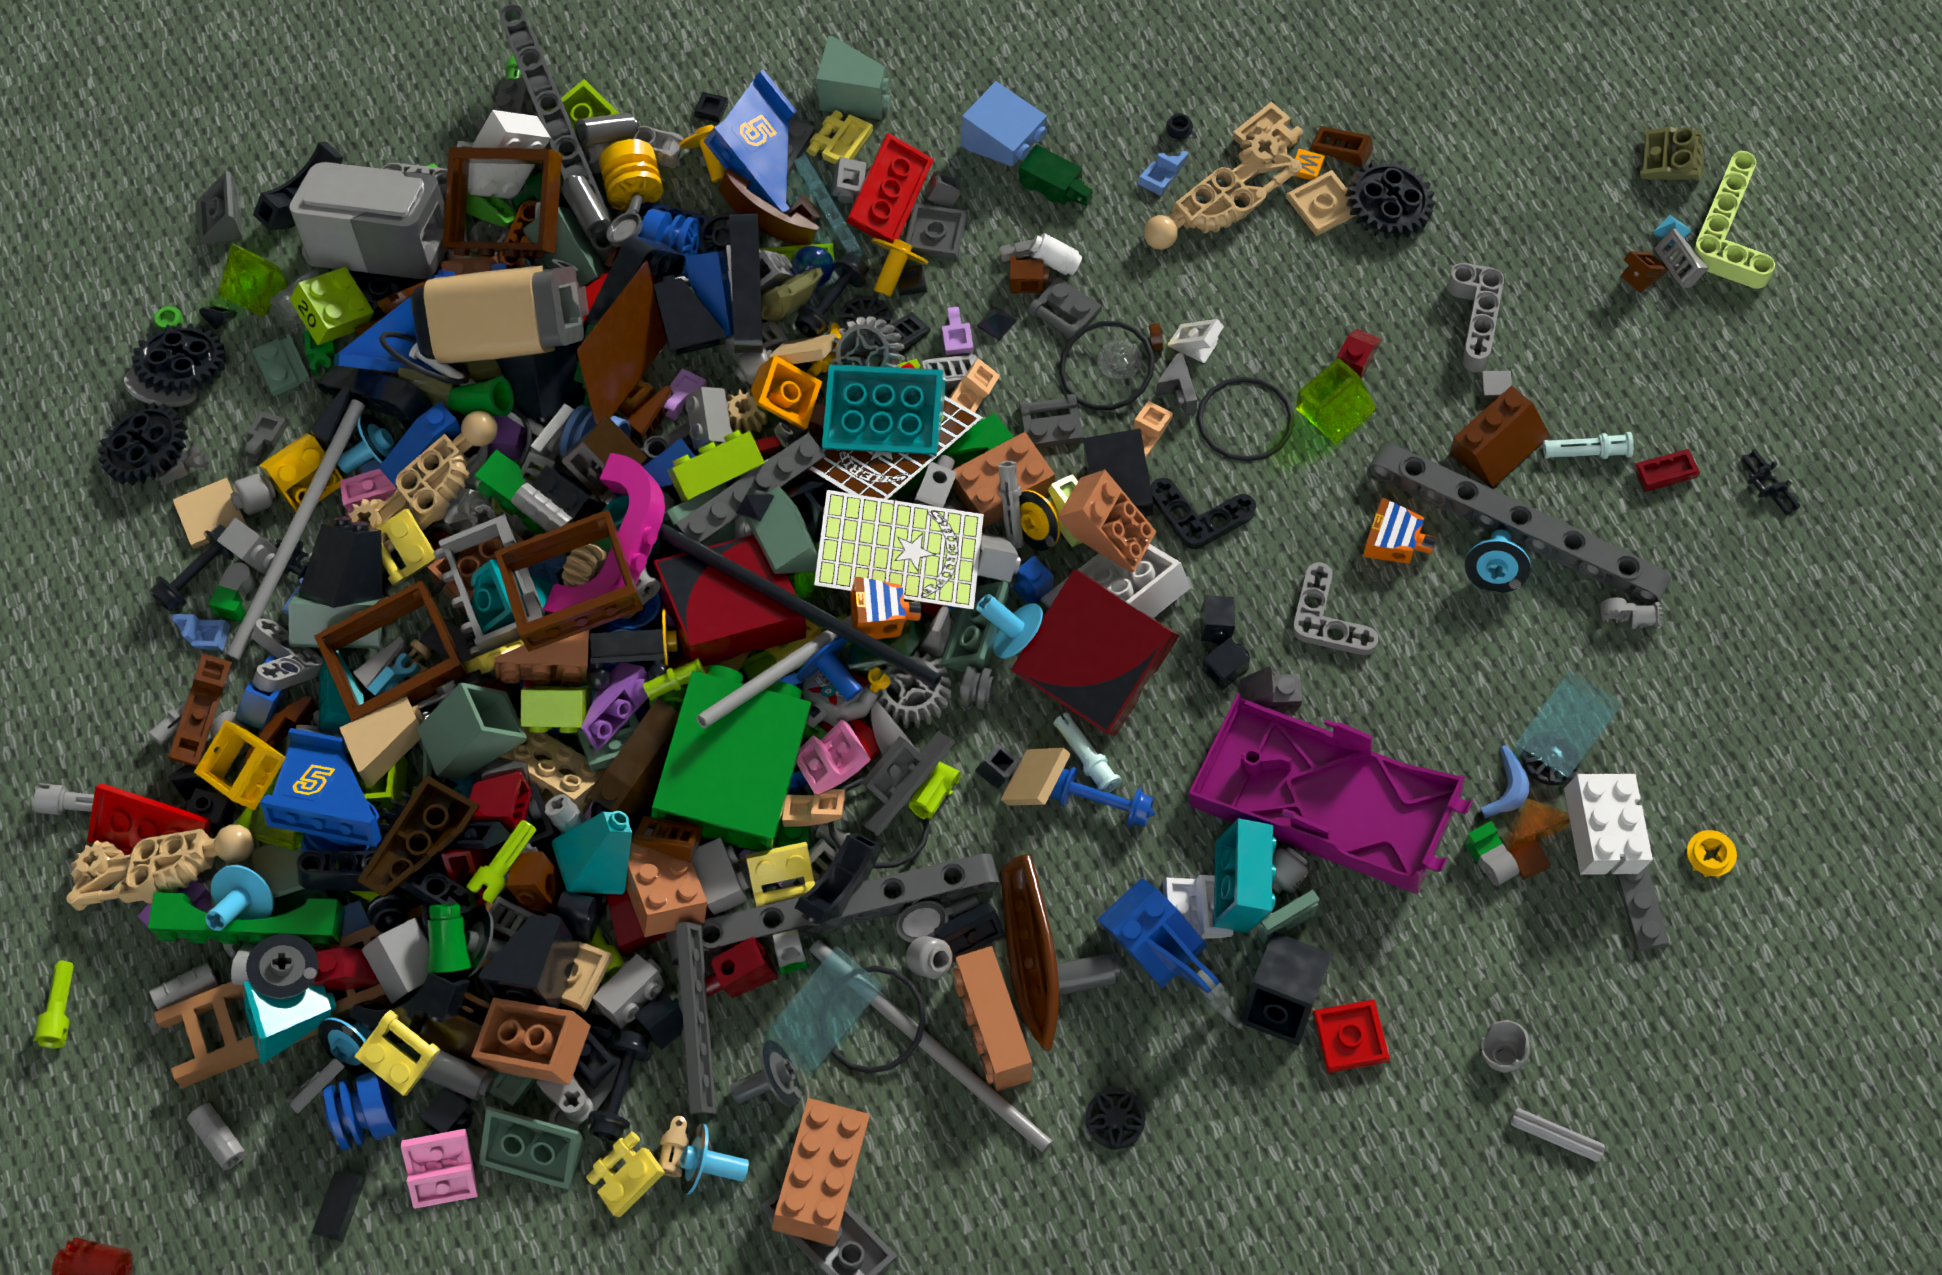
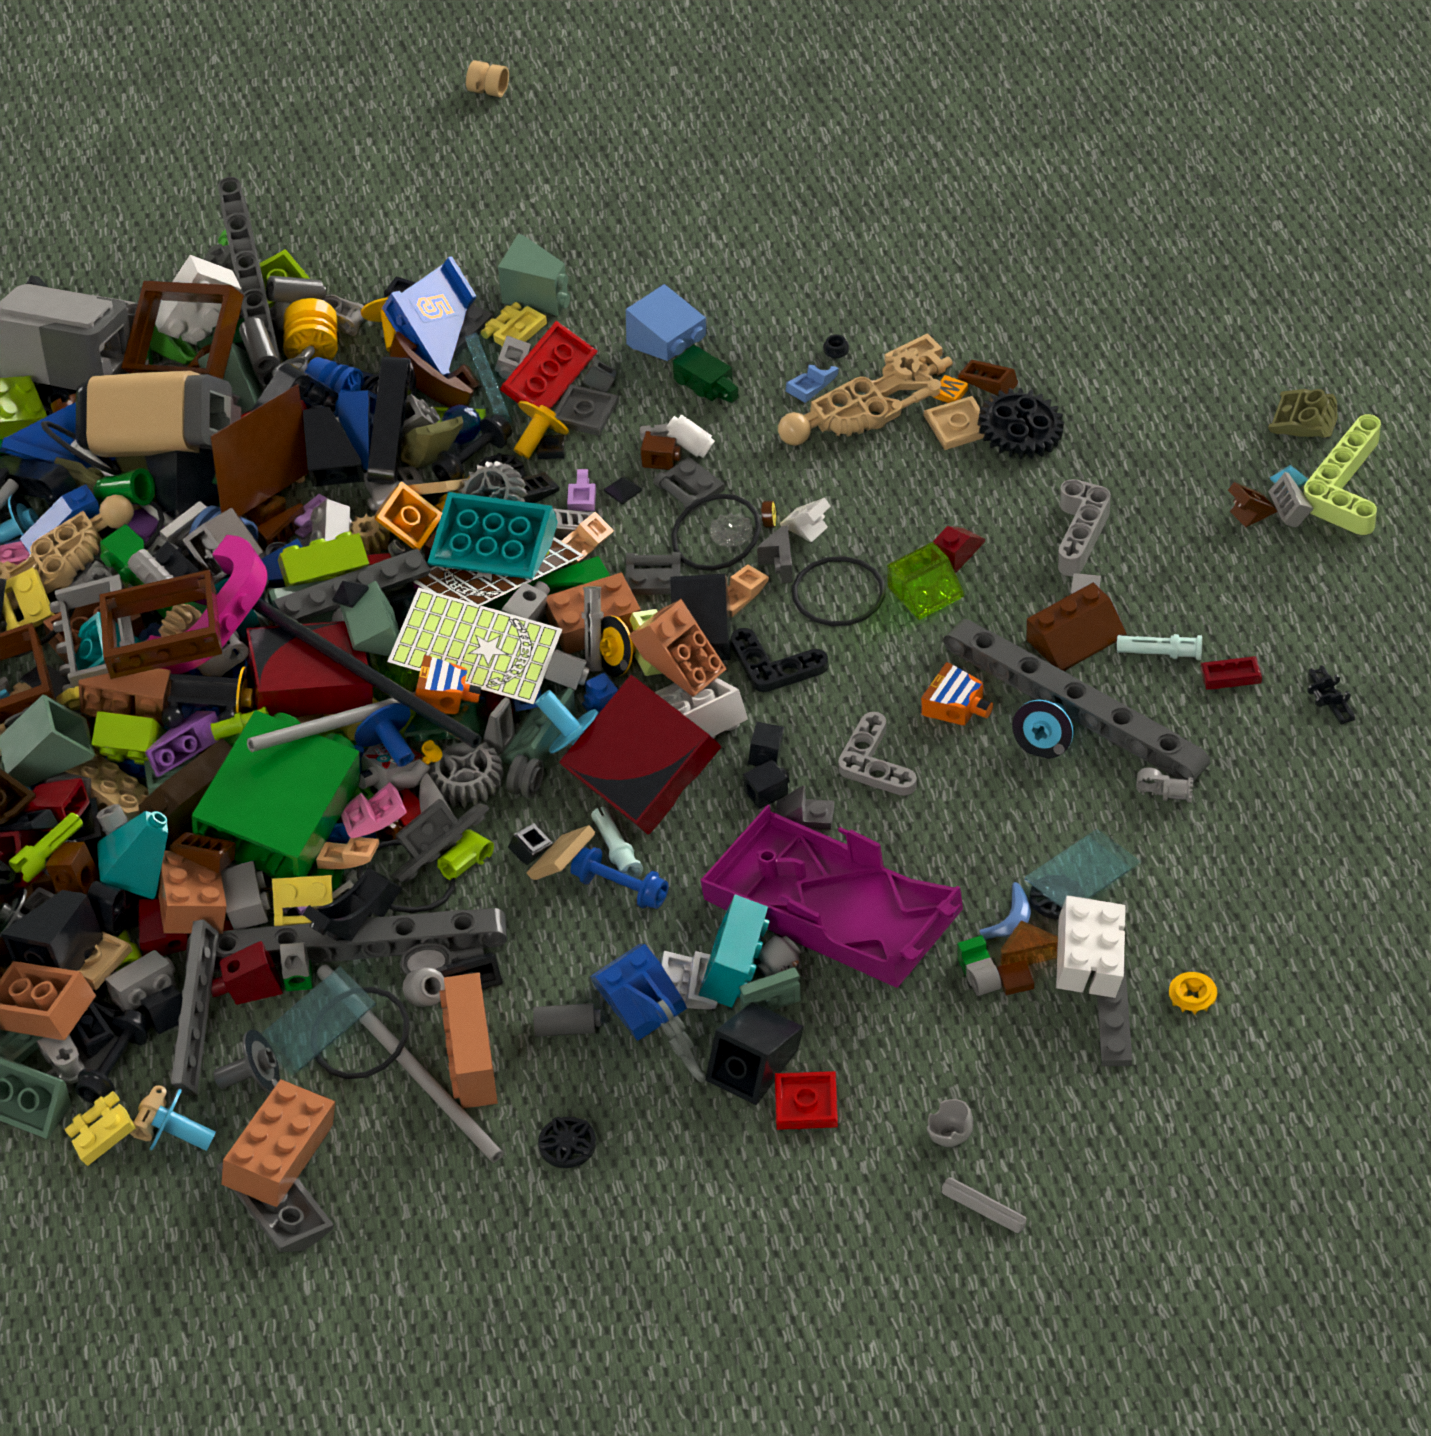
camera: 10 degrees right, 15 degrees down
reddish brown piece [1001,854,1059,1051] -> none

